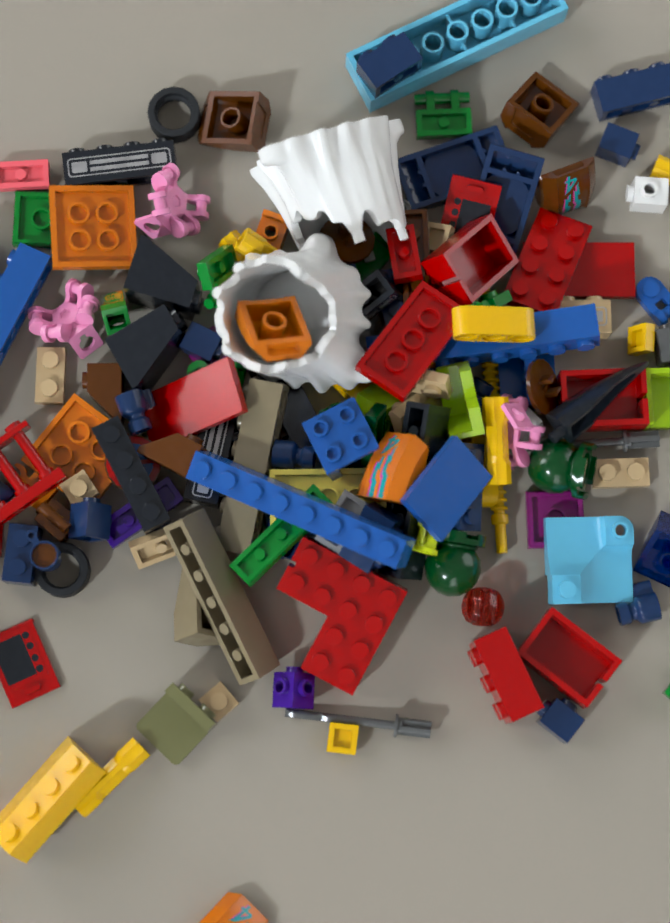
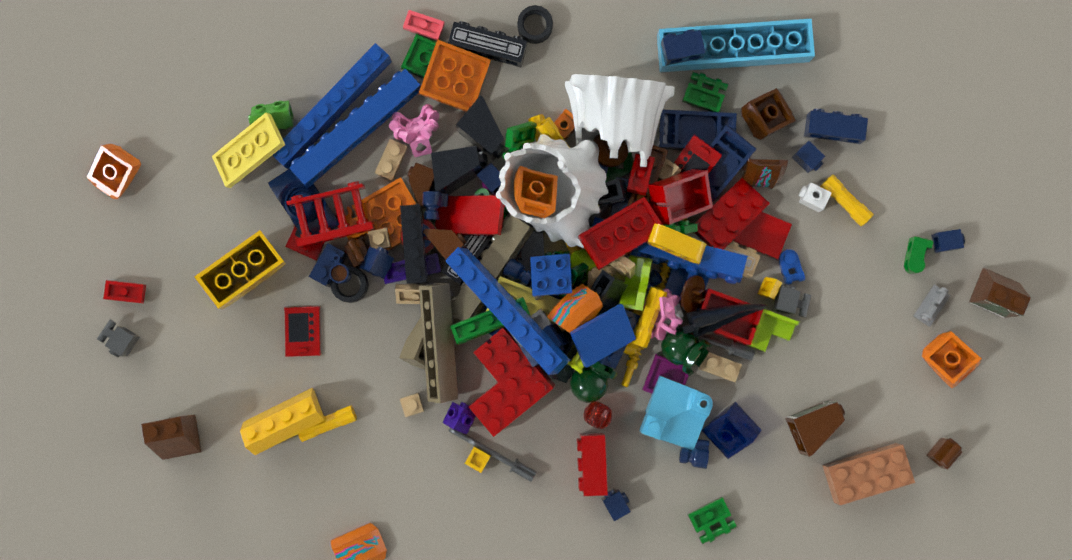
camera: 30 degrees right, 5 degrees up
green leg [100,290,131,336] -> none
bright pink piece [134,163,211,239] -> none
olive bracket [136,682,217,765] -> none
reddish brown slope [198,91,272,152] -> none
red piece [517,607,622,709] -> none

